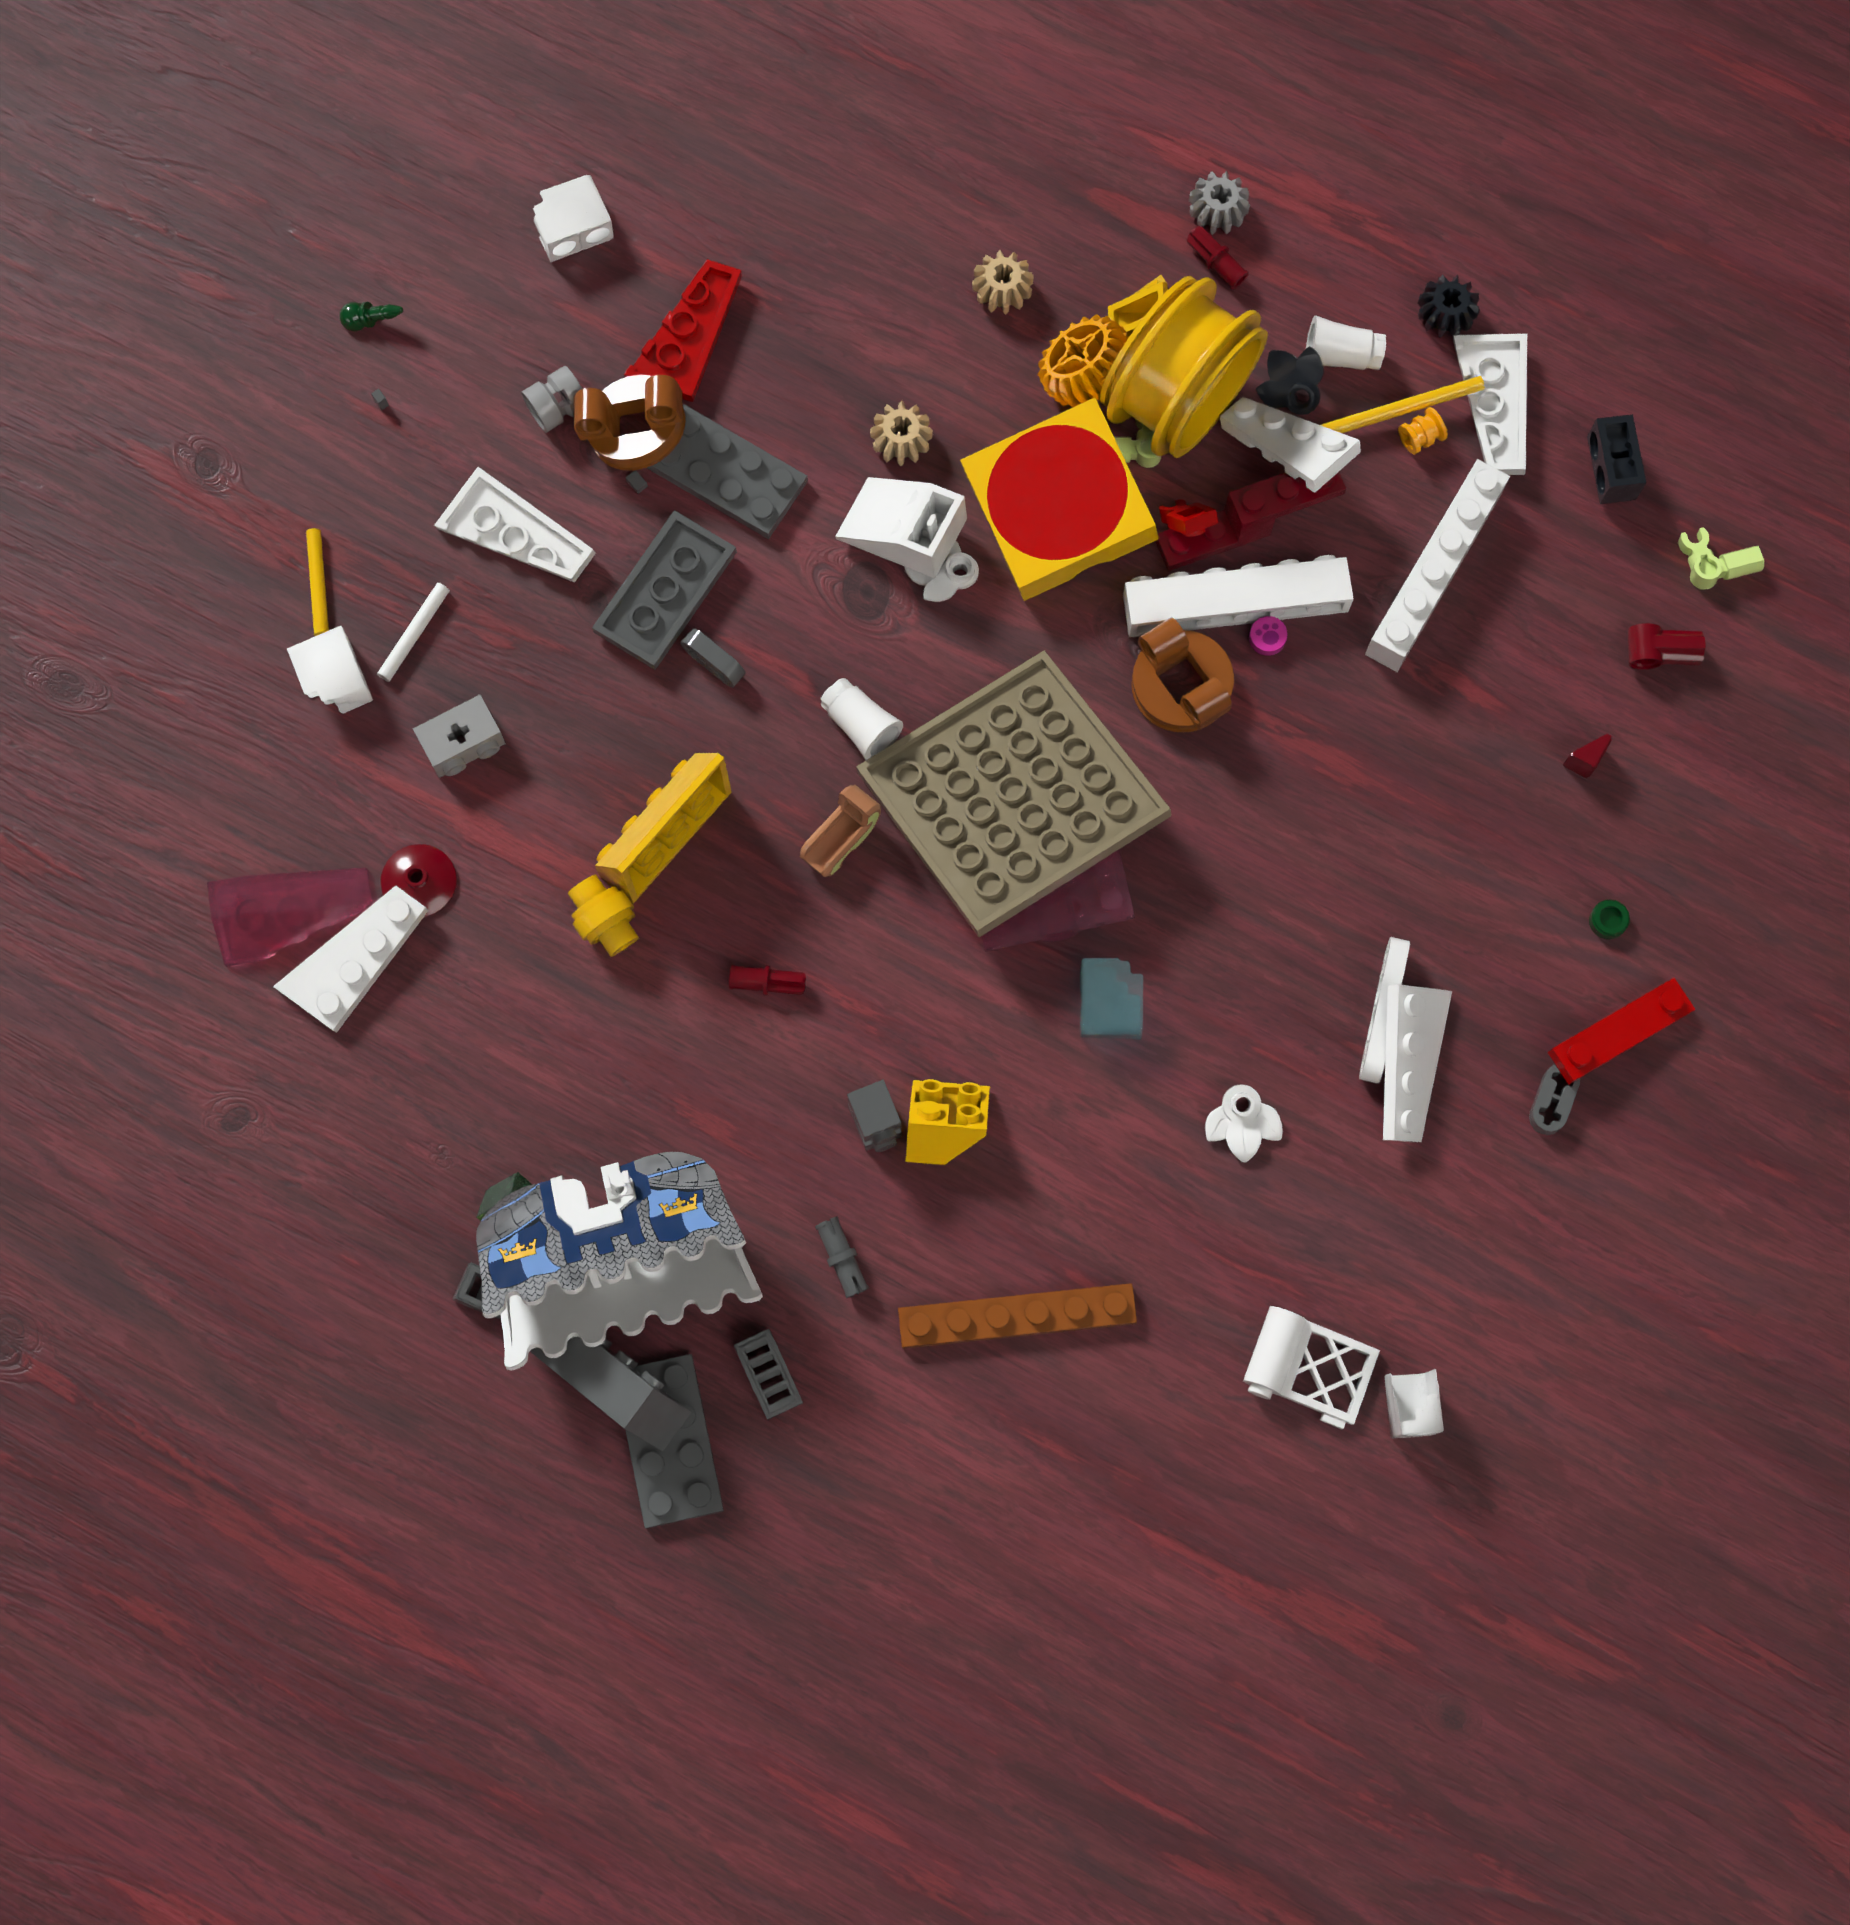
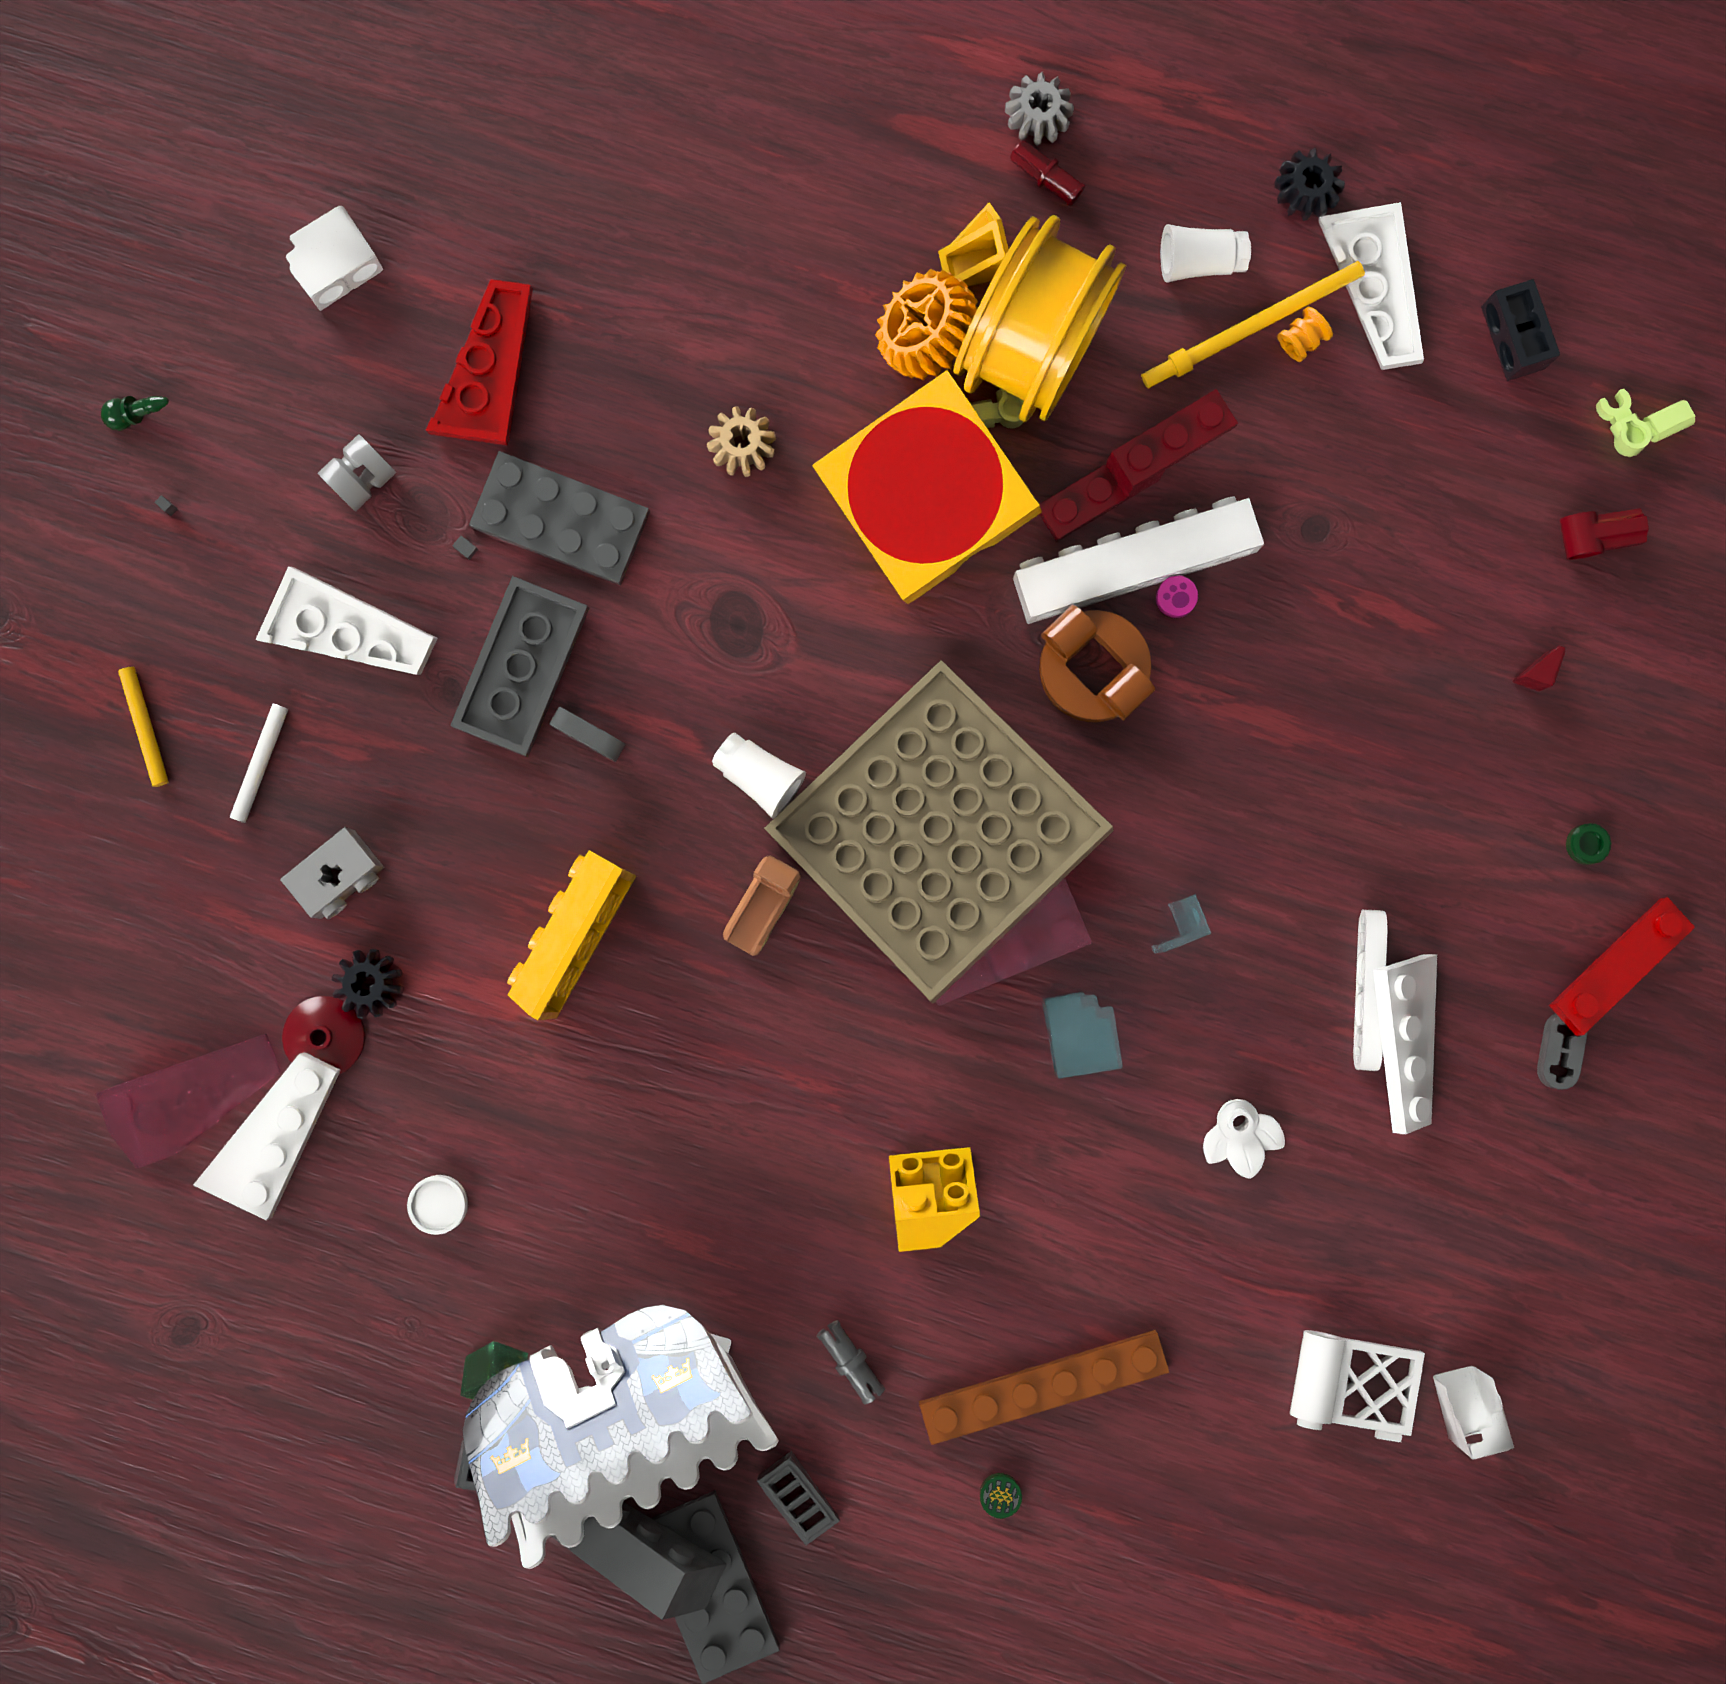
camera: 10 degrees left, 10 degrees up
white piece [287,626,373,714] -> none
yellow piece [568,874,639,957] -> none
dark orange piece [574,375,686,470] -> none
dark red axle [729,965,806,996] -> none
white slope [835,477,967,578] -> none
dark grey brick [847,1079,902,1152] -> none
white plate [905,541,979,602] -> none
tan gear [972,250,1034,315] -> none
red plate [1159,499,1218,537] -> none
white wing [1220,397,1361,493] -> none
black plate [1256,346,1324,415] -> none
white brick [1365,459,1510,672] -> none
none -> black gear [332,949,404,1019]
none -> white piece [407,1175,468,1235]
none -> dark green tile [979,1473,1022,1519]
none -> clear light blue panel [1151,894,1211,953]

